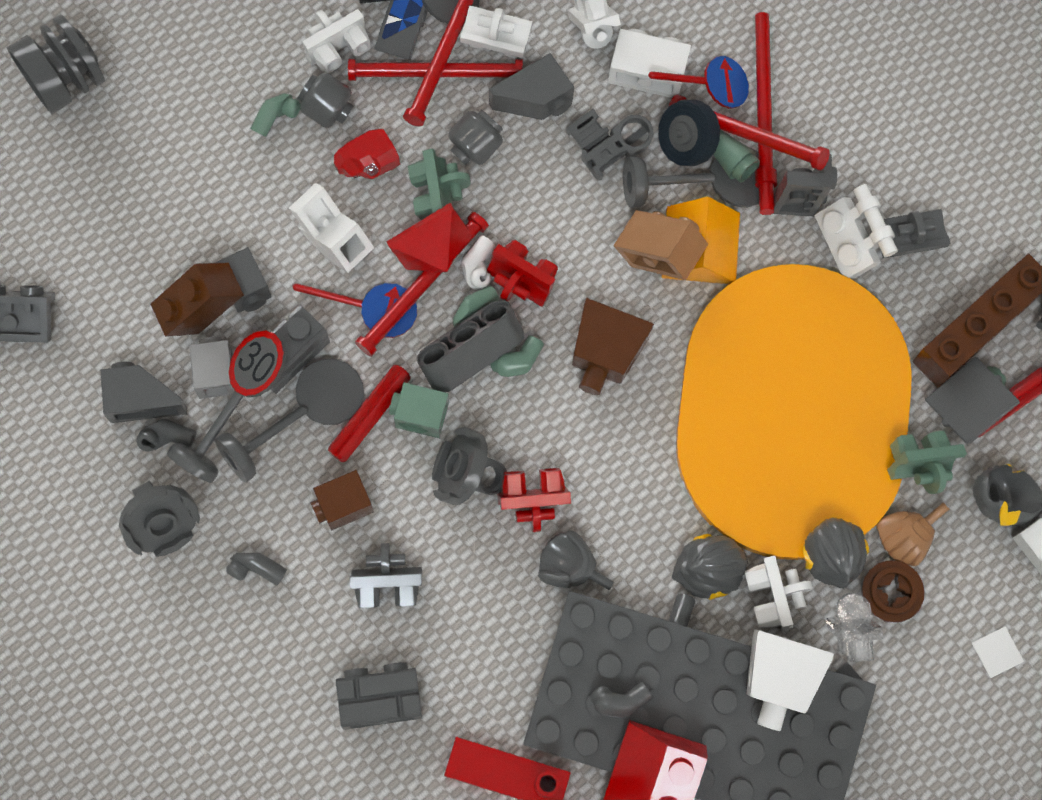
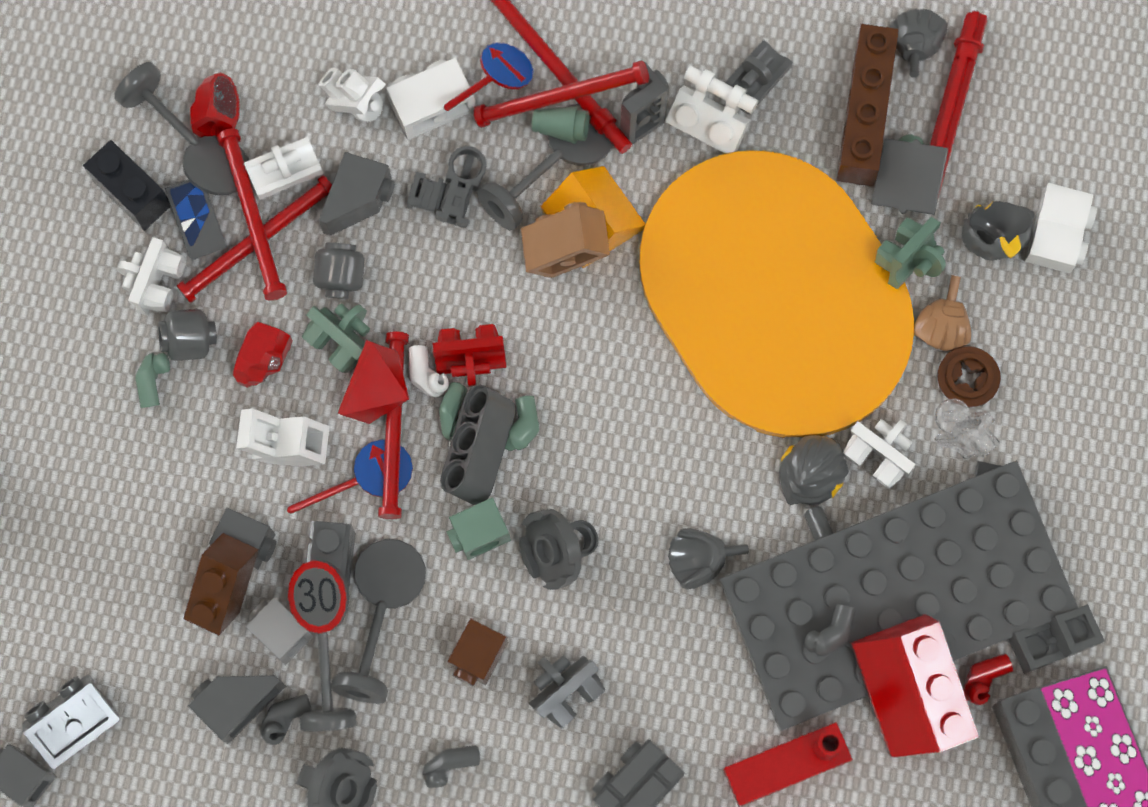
camera: 30 degrees left, 0 degrees up
red axle [328,364,411,463] -> none
red hips [497,468,571,532] -> none
reddish brown torso [572,298,654,396] -> none
black wheel [658,100,720,166] -> none
white torso [747,629,834,731] -> none
dark grey hair [803,518,869,589] -> none
white sticker [972,627,1024,678] -> none

